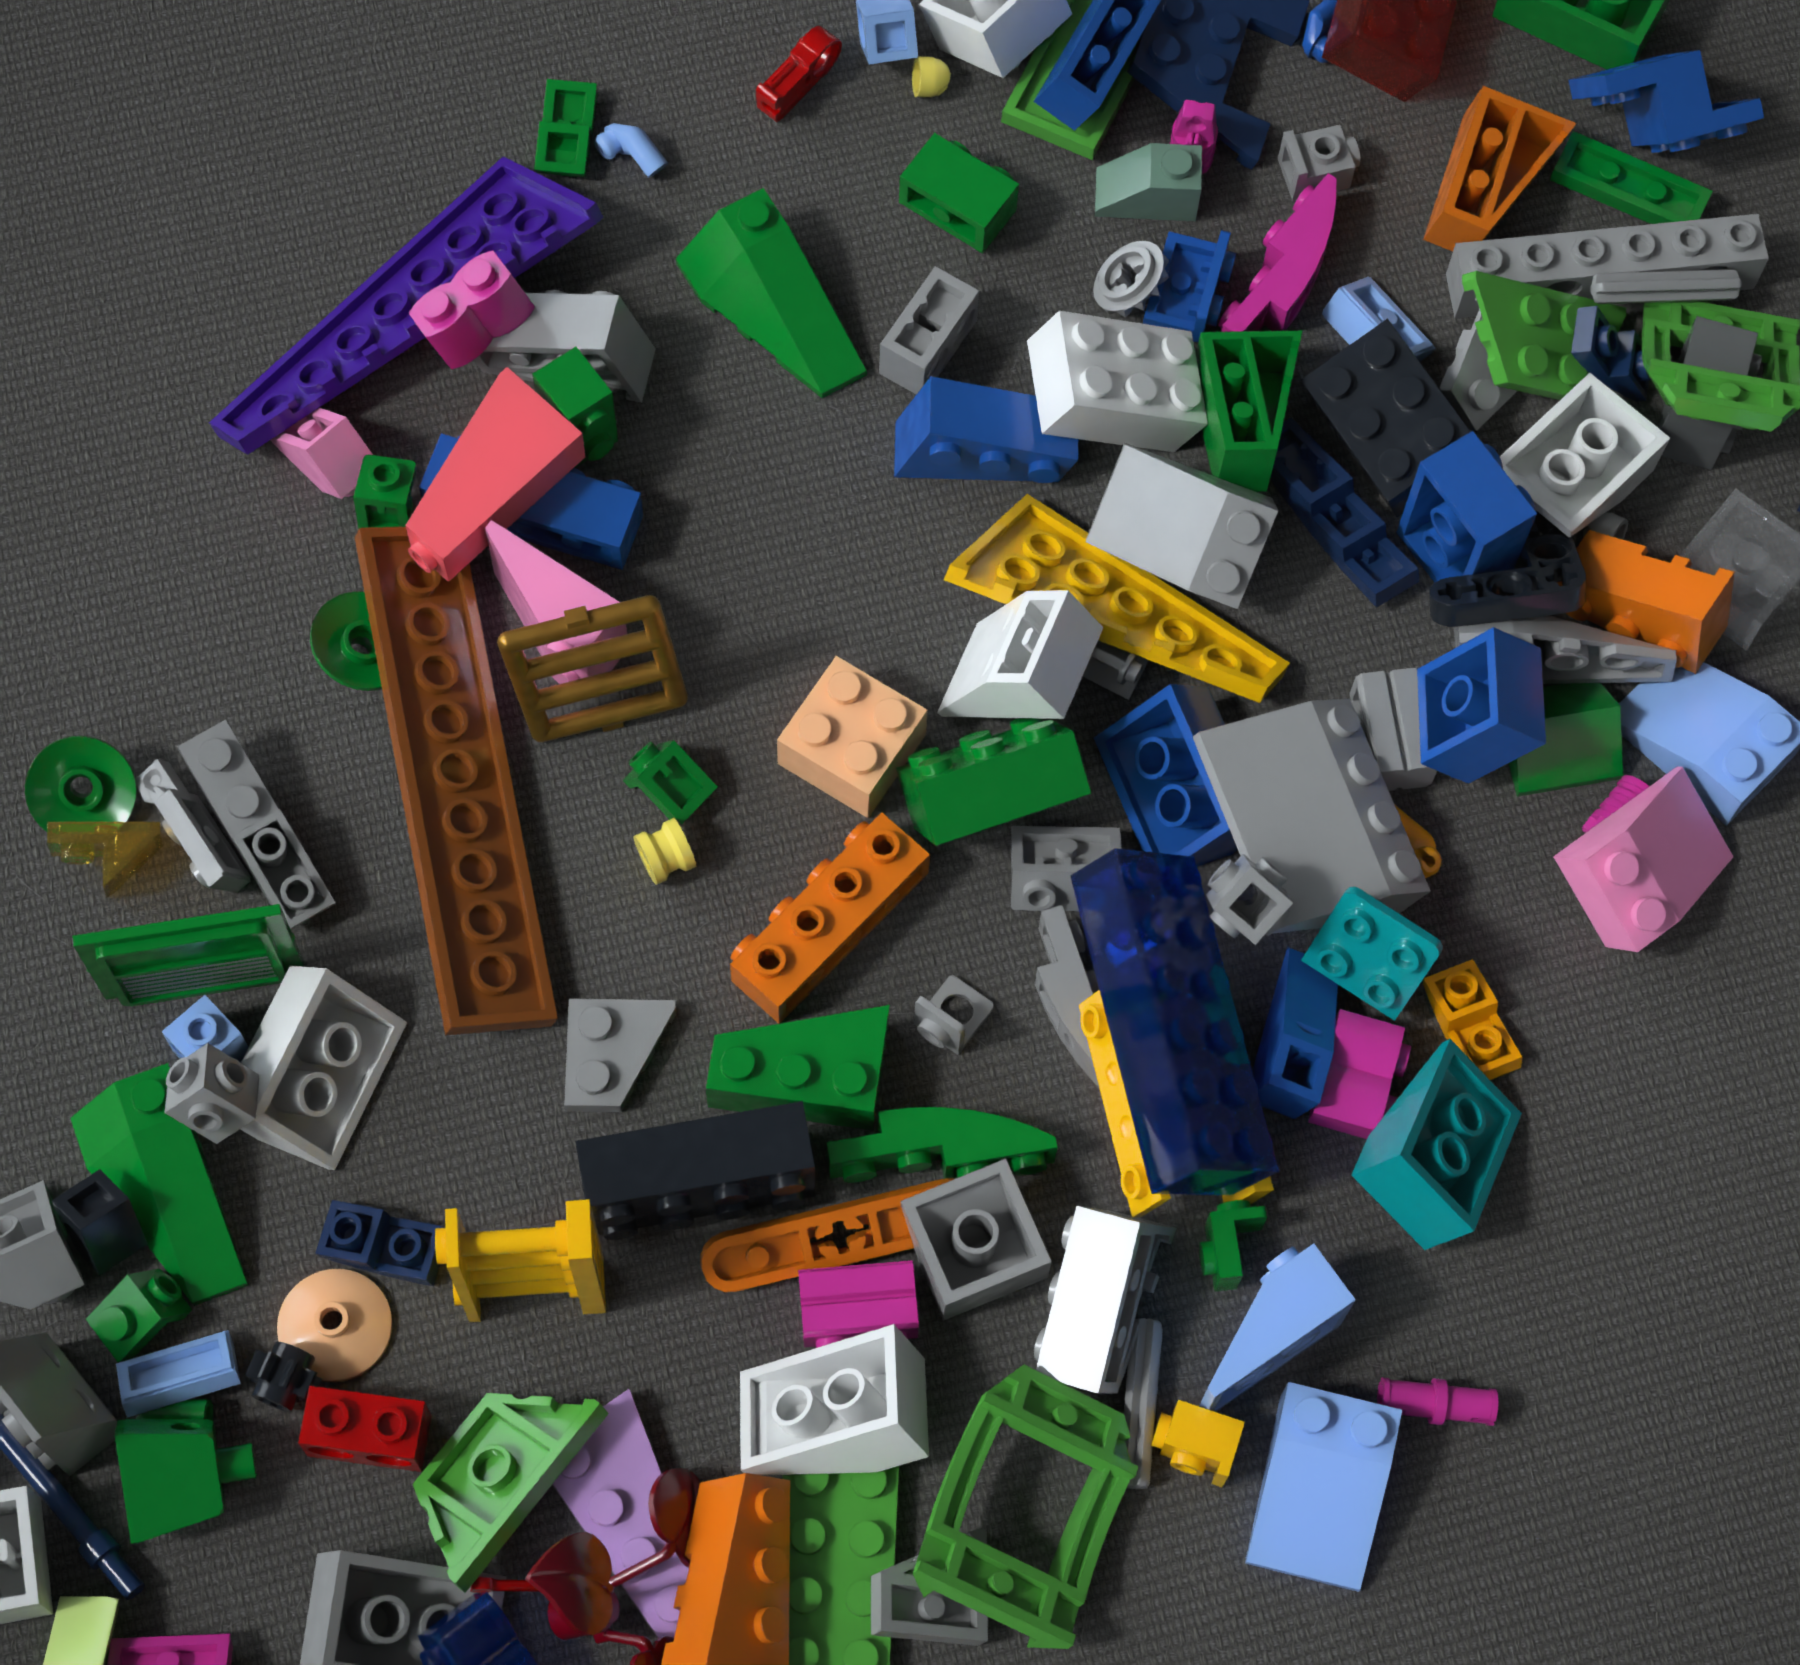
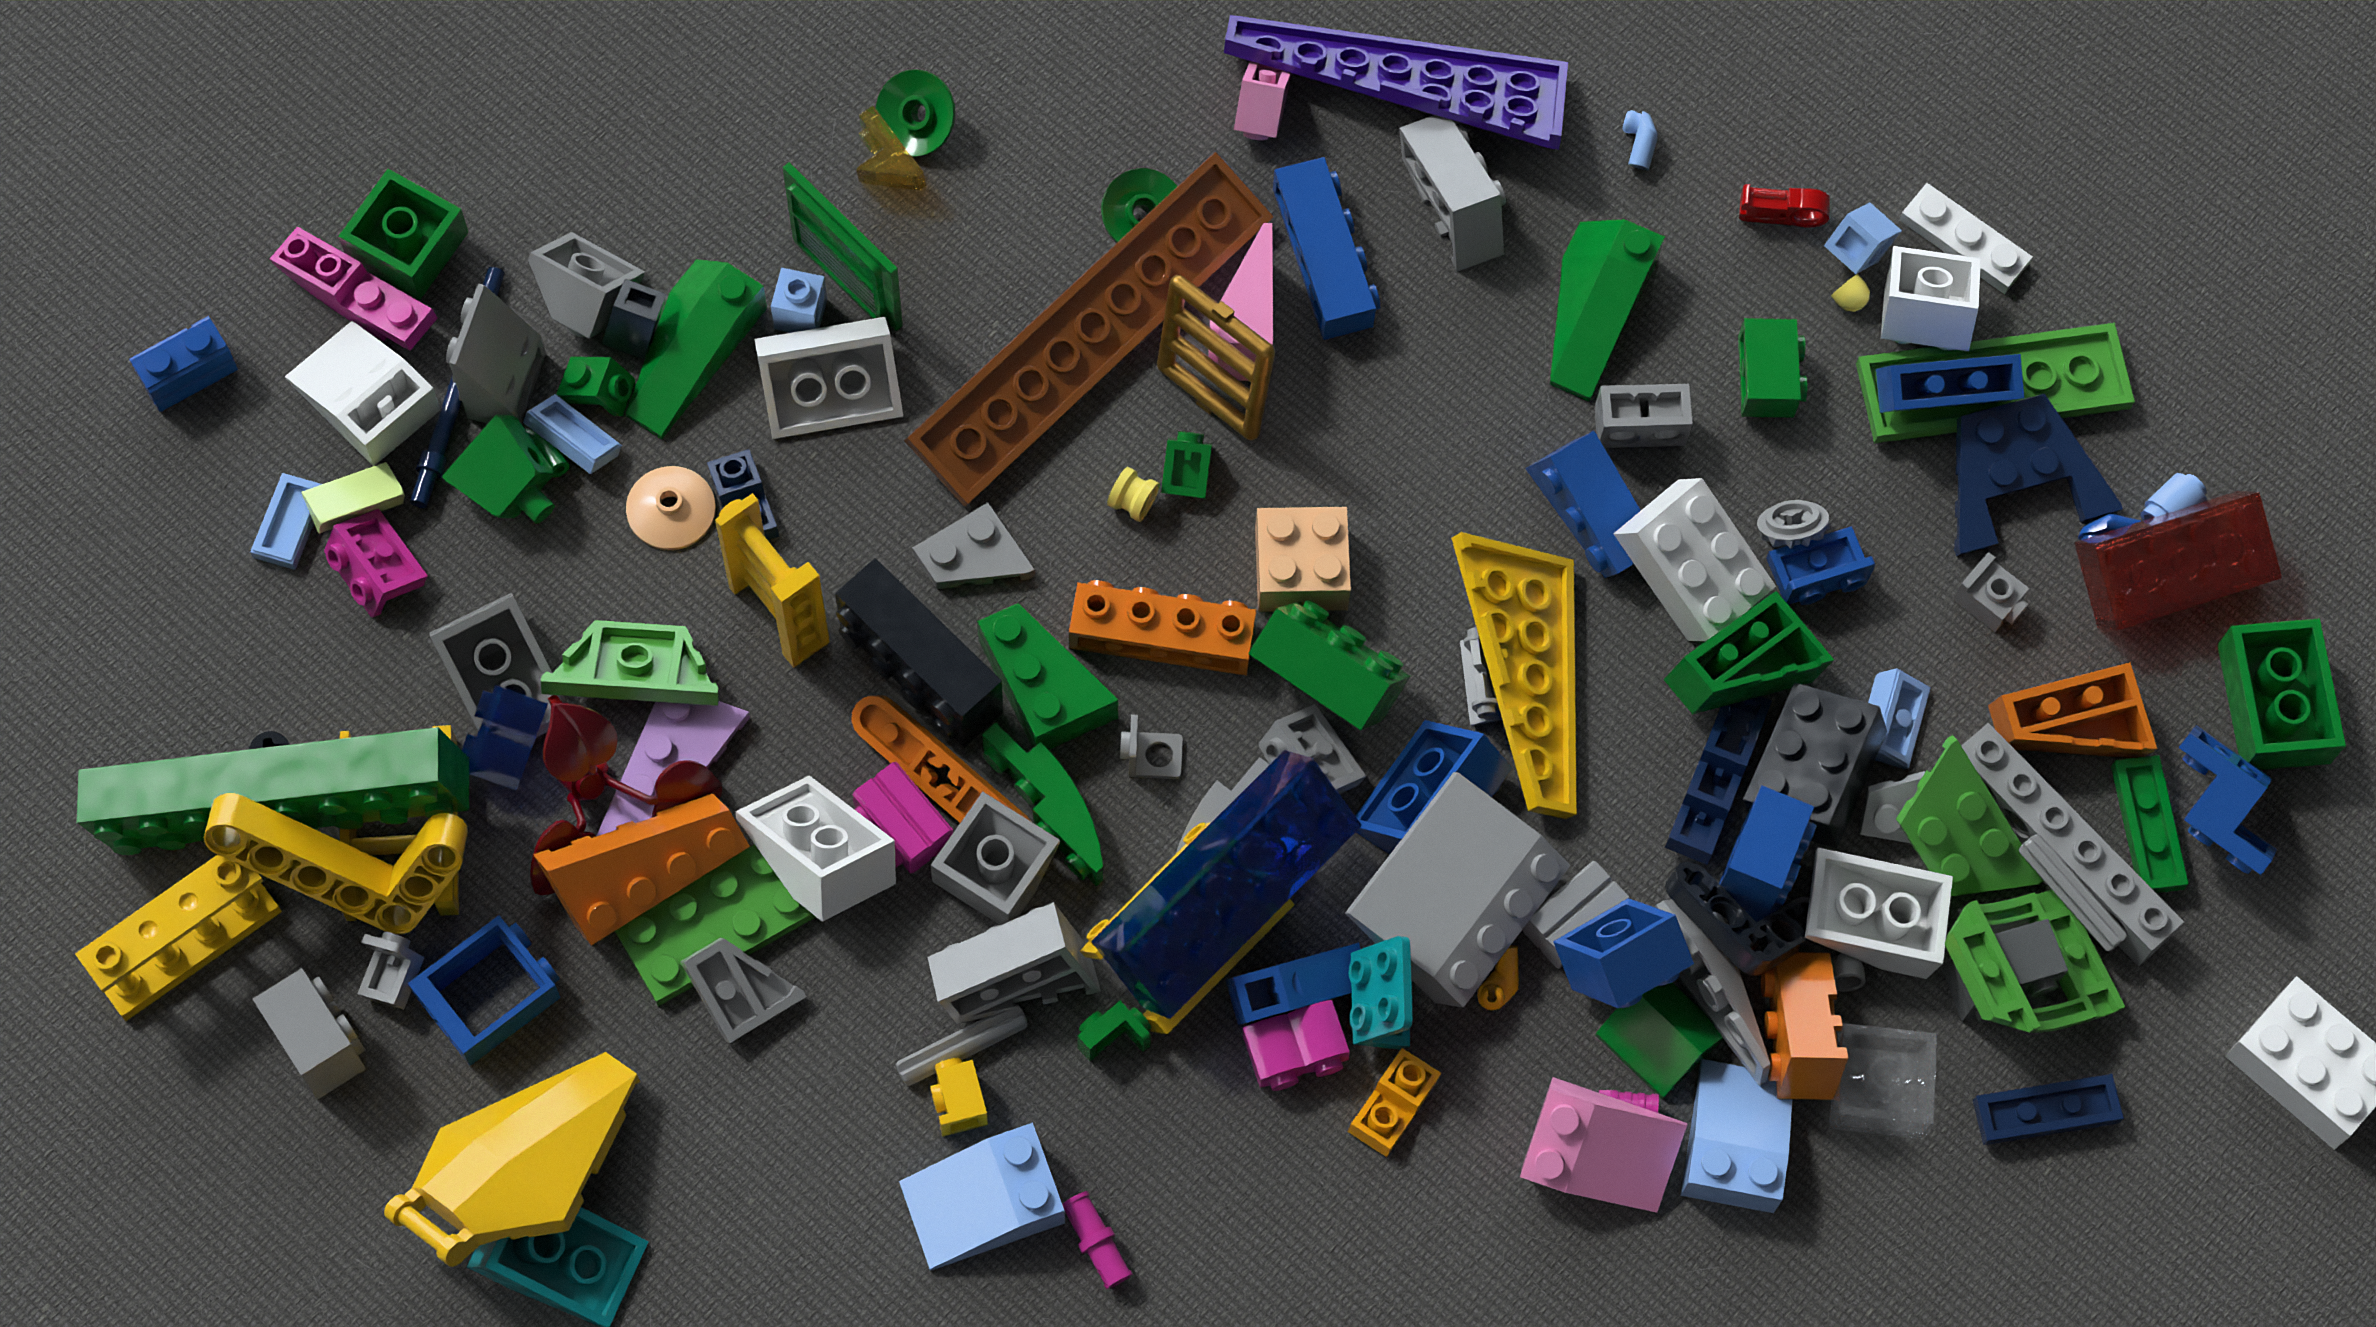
camera: 55 degrees right, 0 degrees up
light grey hinge [135,759,251,893] -> none
light grey brick [165,1043,259,1144] -> none
light grey slope [177,719,336,930] -> none
black gear [245,1341,322,1413] -> none
red brick [298,1386,432,1472] -> none
green bracket [353,455,416,529] -> none
coral slope [405,367,586,582] -> none
dark pink brick [409,251,535,369] -> none
green brick [532,346,618,468] -> none
green slope [534,79,598,177] -> none
bright green wedge [913,1364,1138,1649] -> none
white slope [937,590,1103,719] -> none
slope [1086,442,1278,609] -> none
sand green slope [1095,143,1202,222] -> none
dark pink hinge [1170,100,1218,174] -> none
light blue slope [1199,1243,1356,1412] -> none
light grey brick [1206,854,1293,945] -> none
dark pink slope [1218,173,1337,332] -> none
teal slope [1351,1039,1522,1250] -> none
dark blue slope [1571,306,1651,402] -> none

